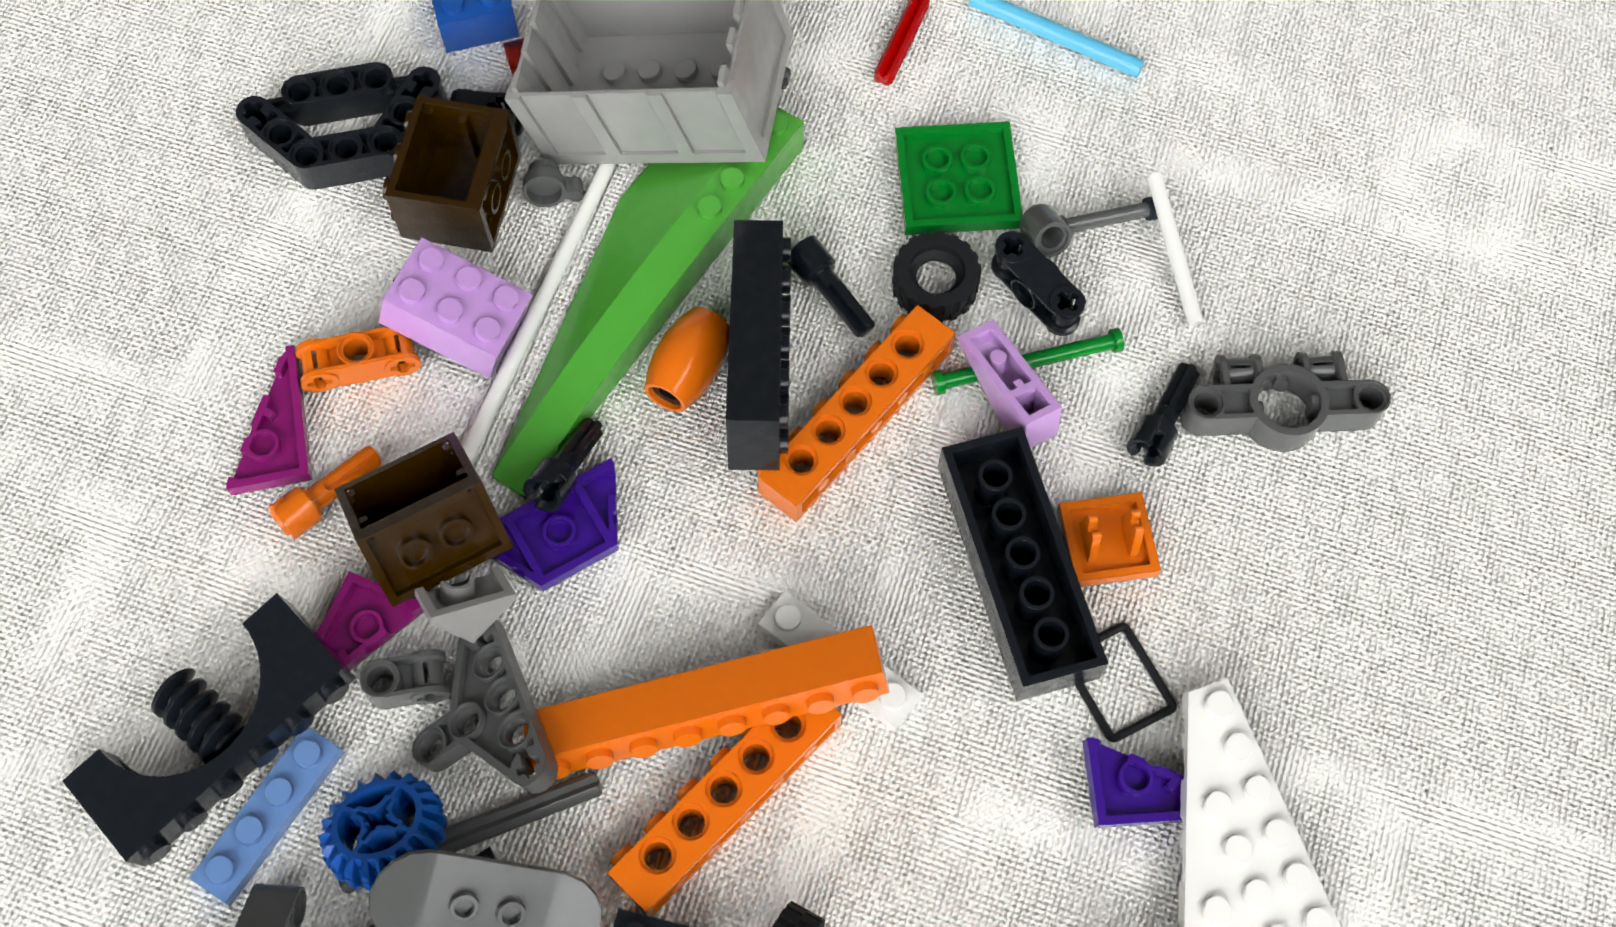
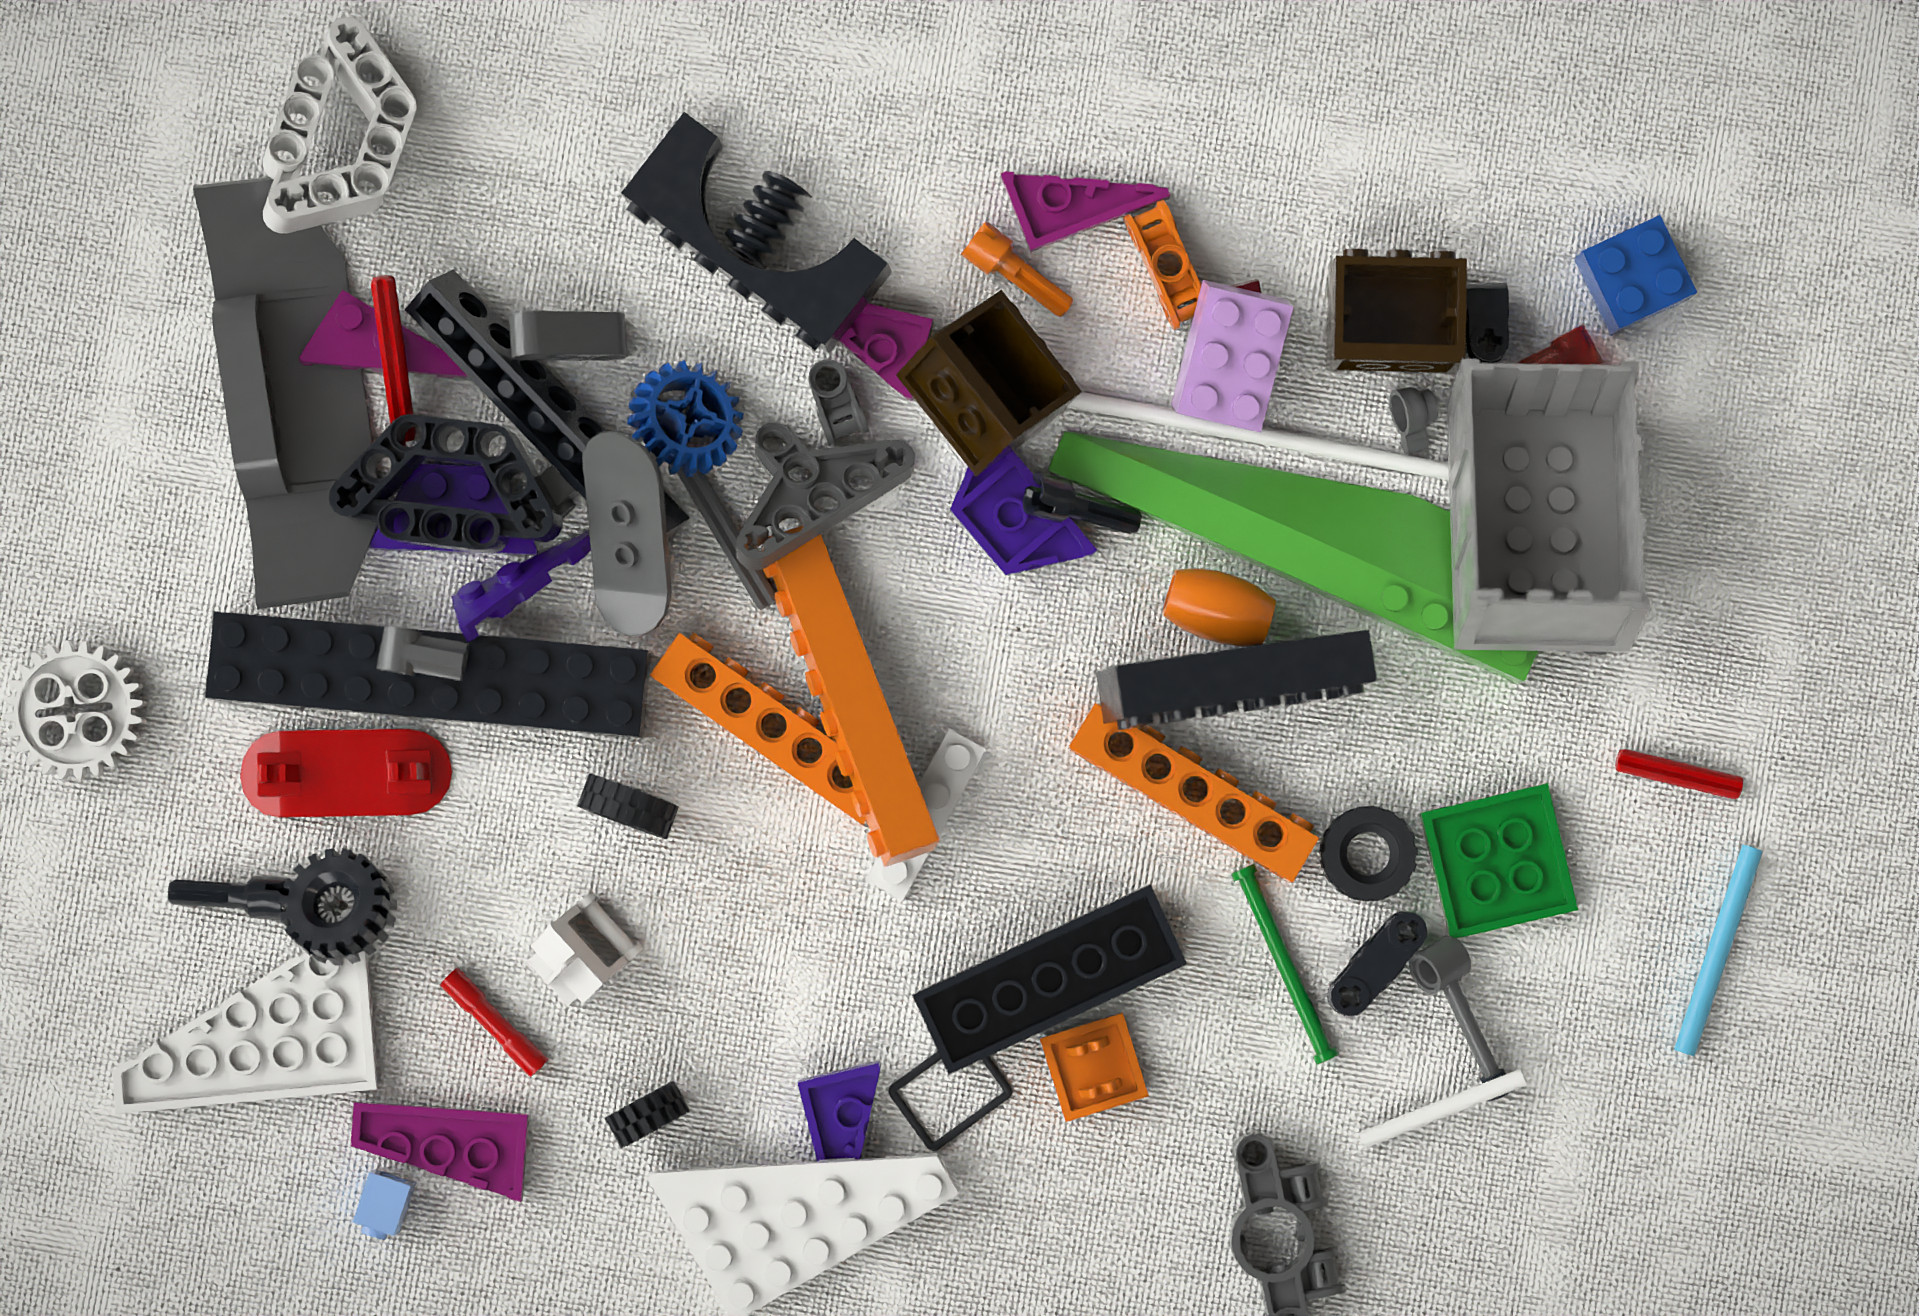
camera: 80 degrees right, 20 degrees up
medium blue plate [189,728,345,906] -> none
black piece [235,62,447,190] -> none
light grey slope [415,566,516,644] -> none
black piece [786,235,875,338] -> none
lavender slope [958,319,1062,448] -> none
black piece [1126,362,1200,467] -> none

